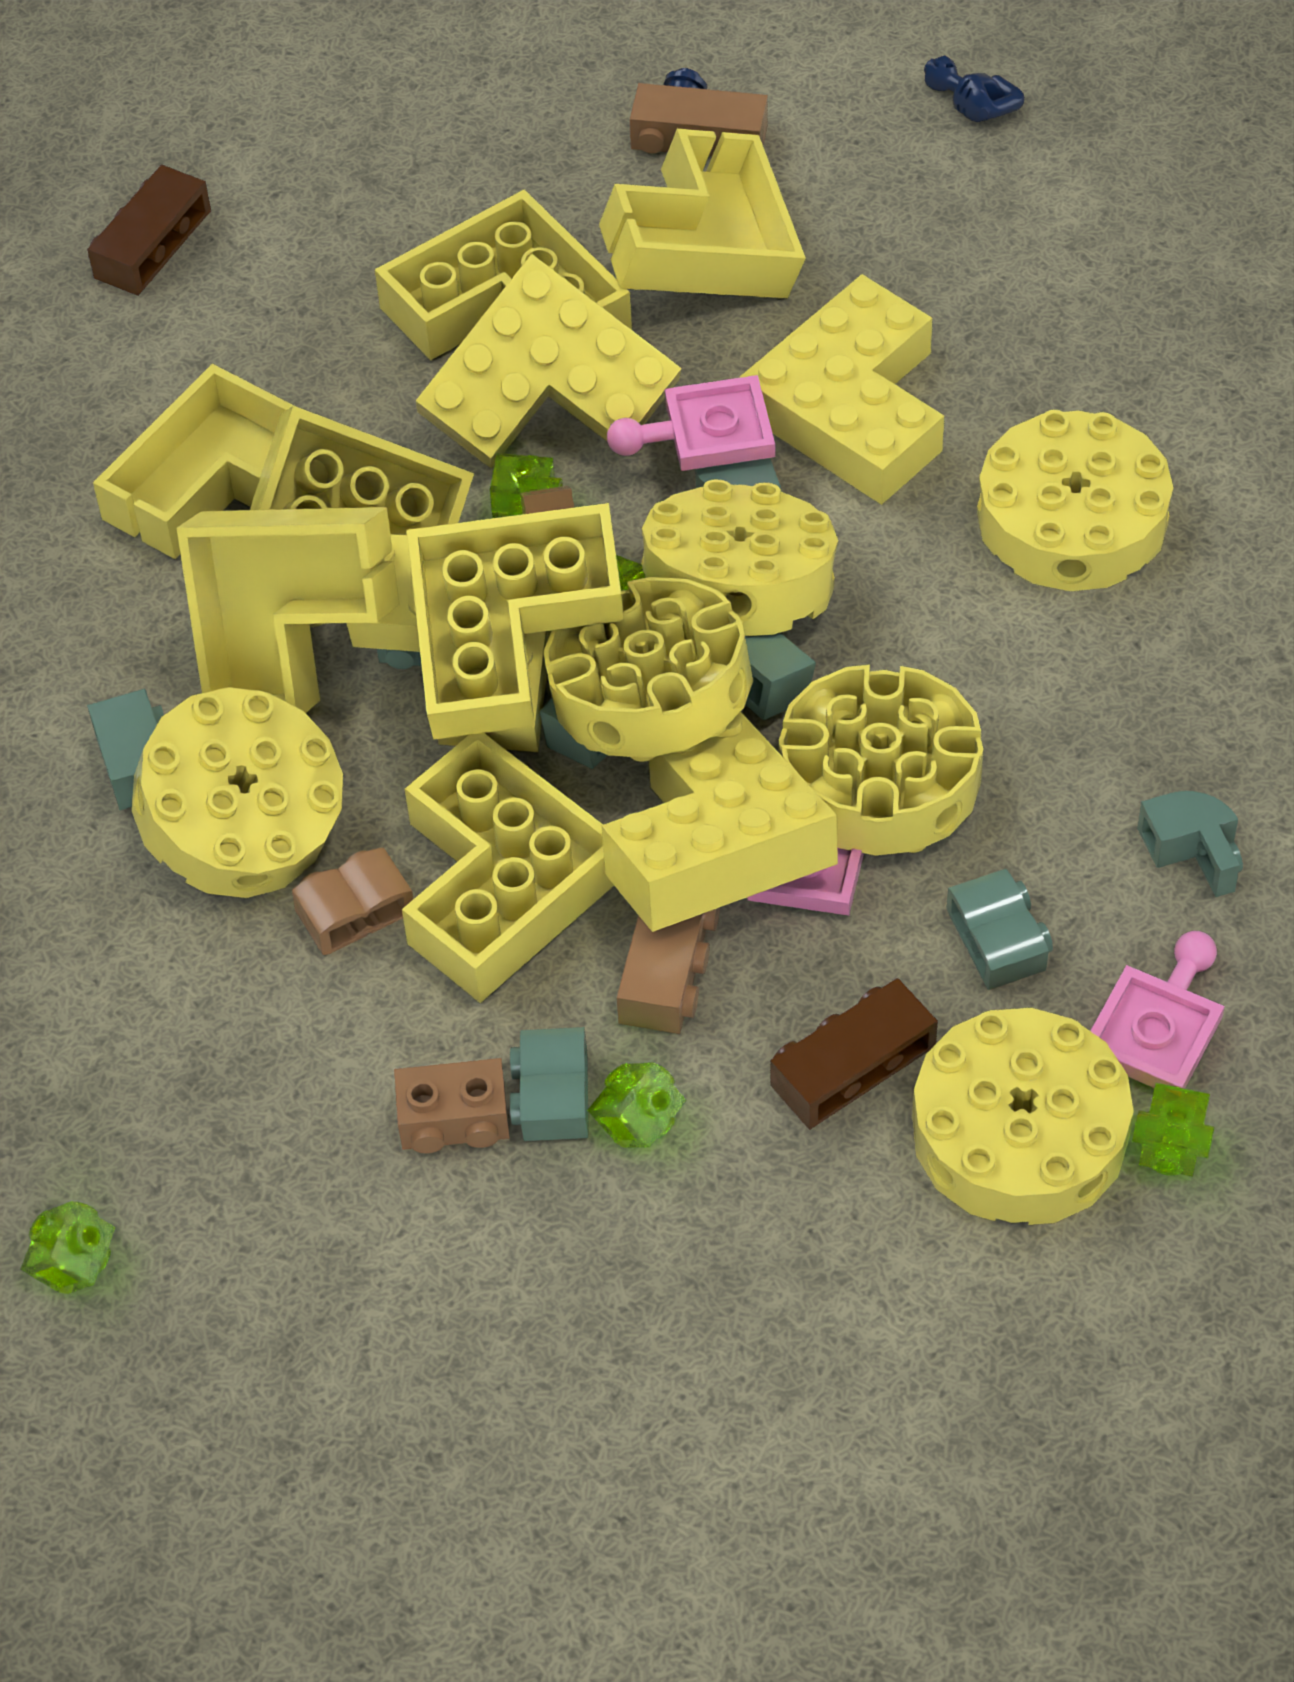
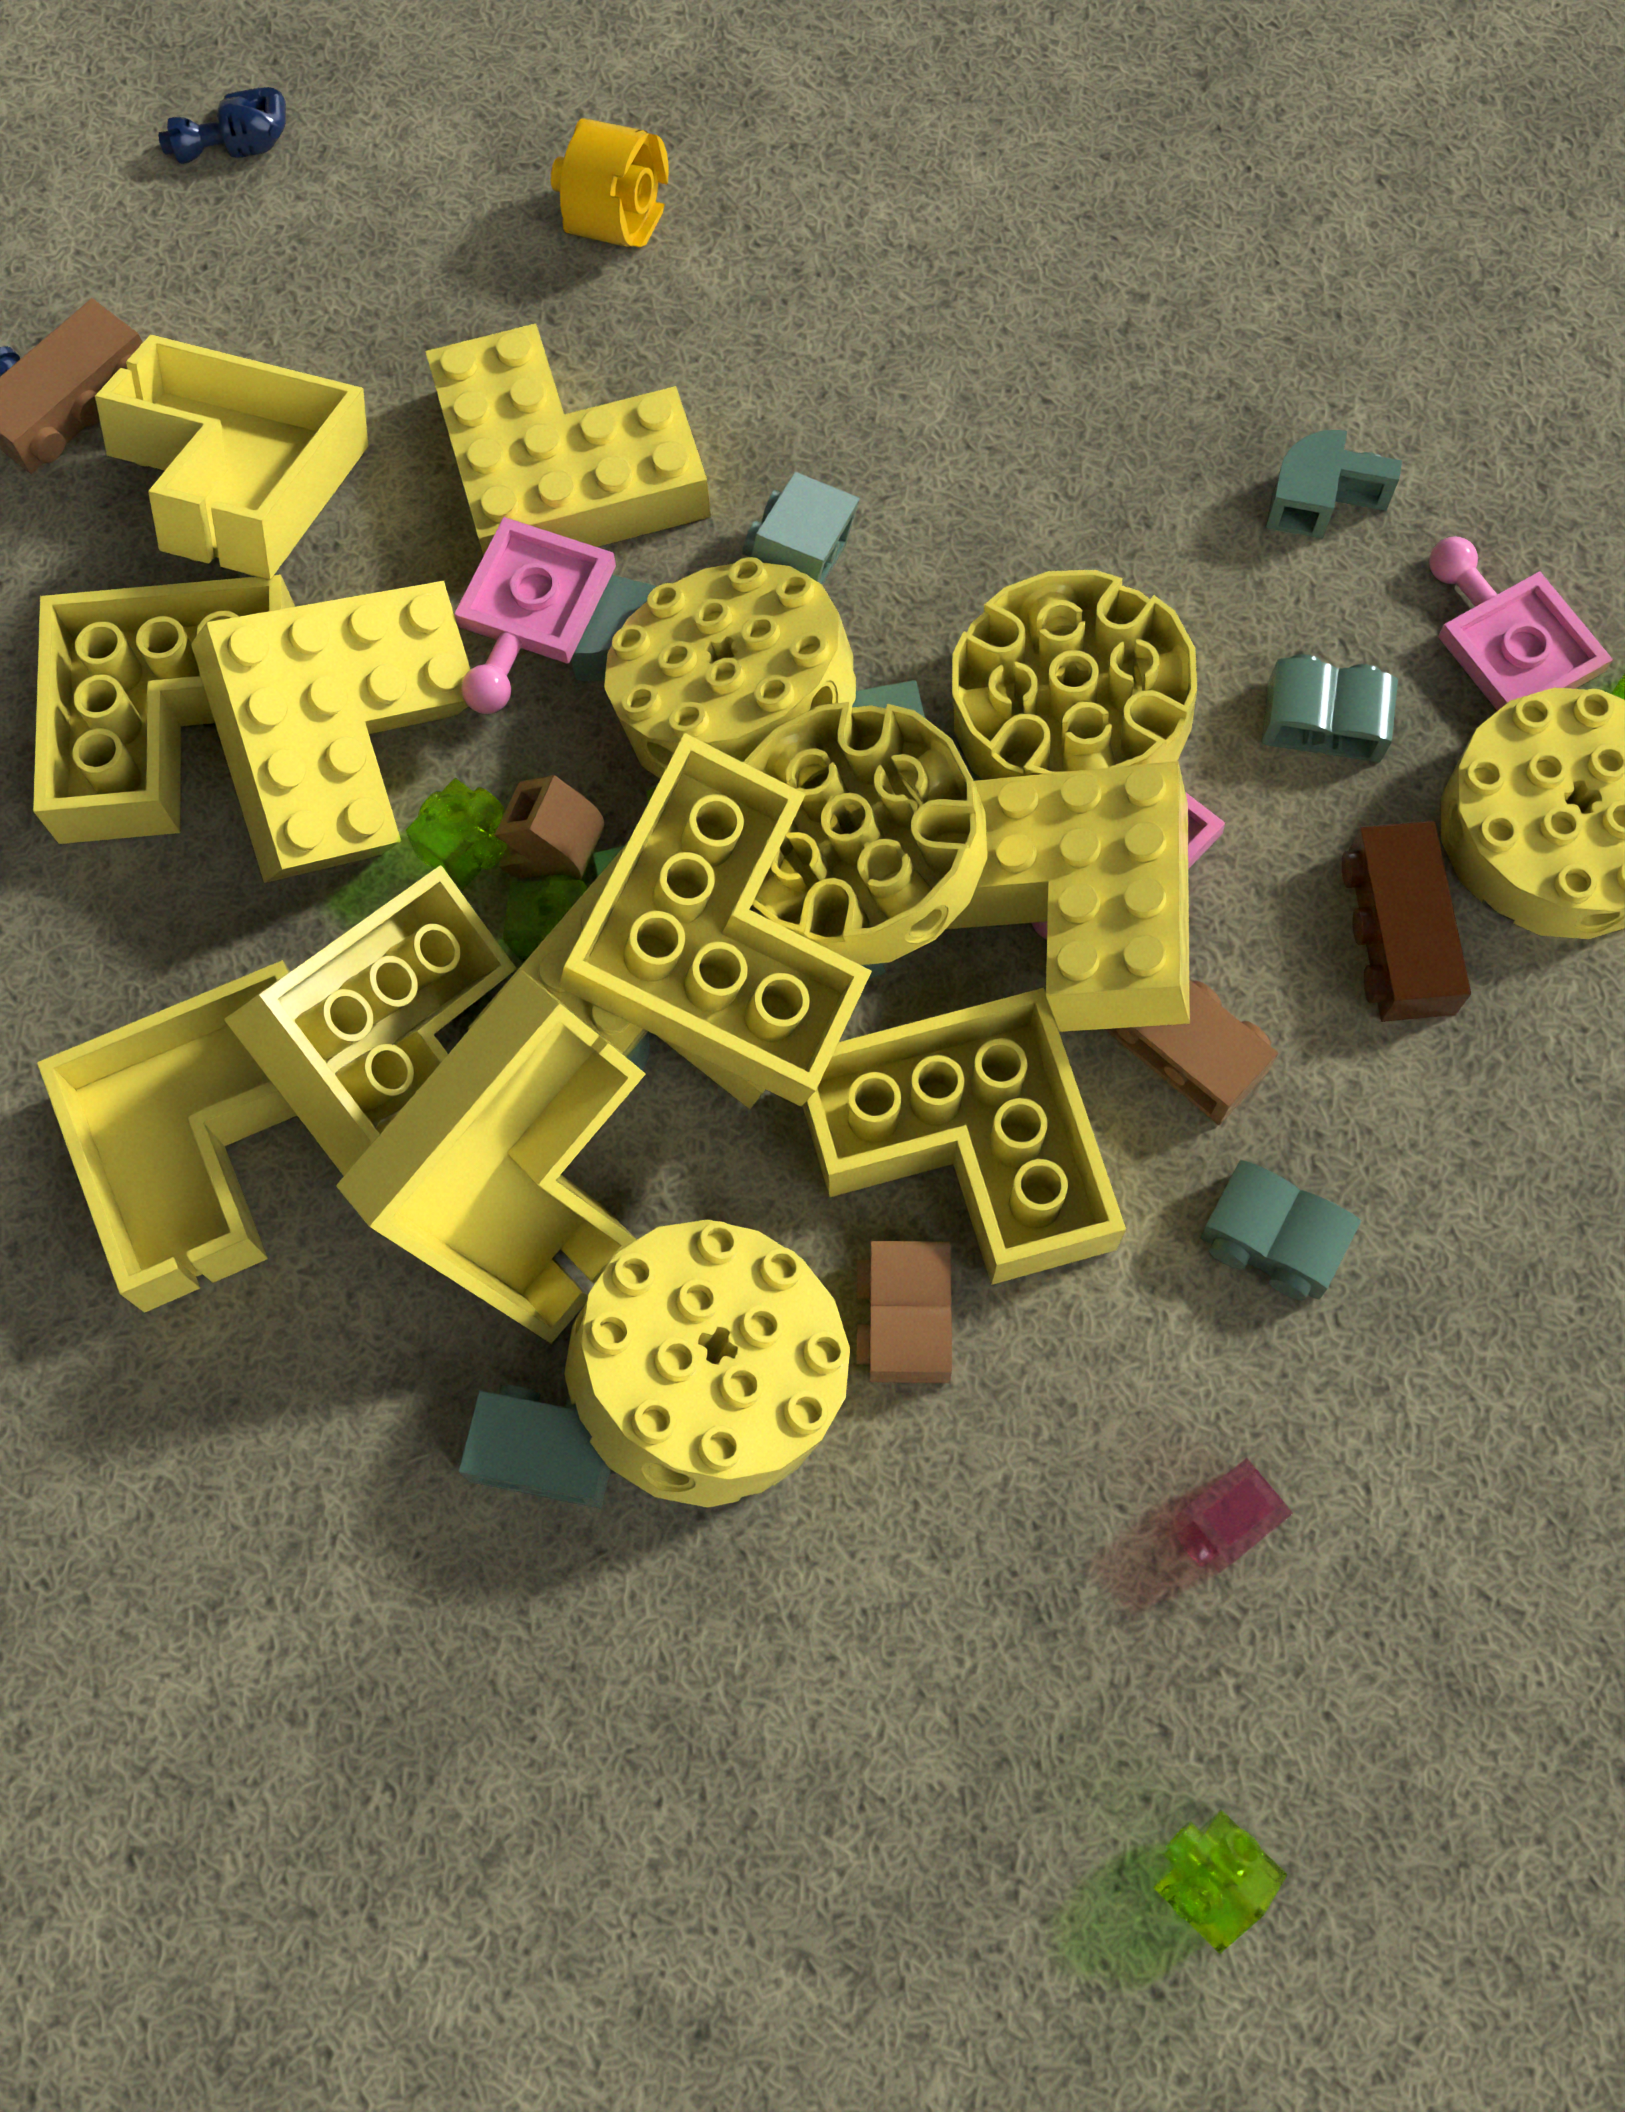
camera: 60 degrees left, 15 degrees up
medium nougat brick [394,1058,510,1153] -> none
clear neon green brick [587,1062,687,1148] -> none
light yellow brick [977,410,1173,591] -> none
none -> yellow brick [550,118,669,247]
none -> brick [742,472,860,585]
none -> clear pink brick [1175,1458,1293,1573]

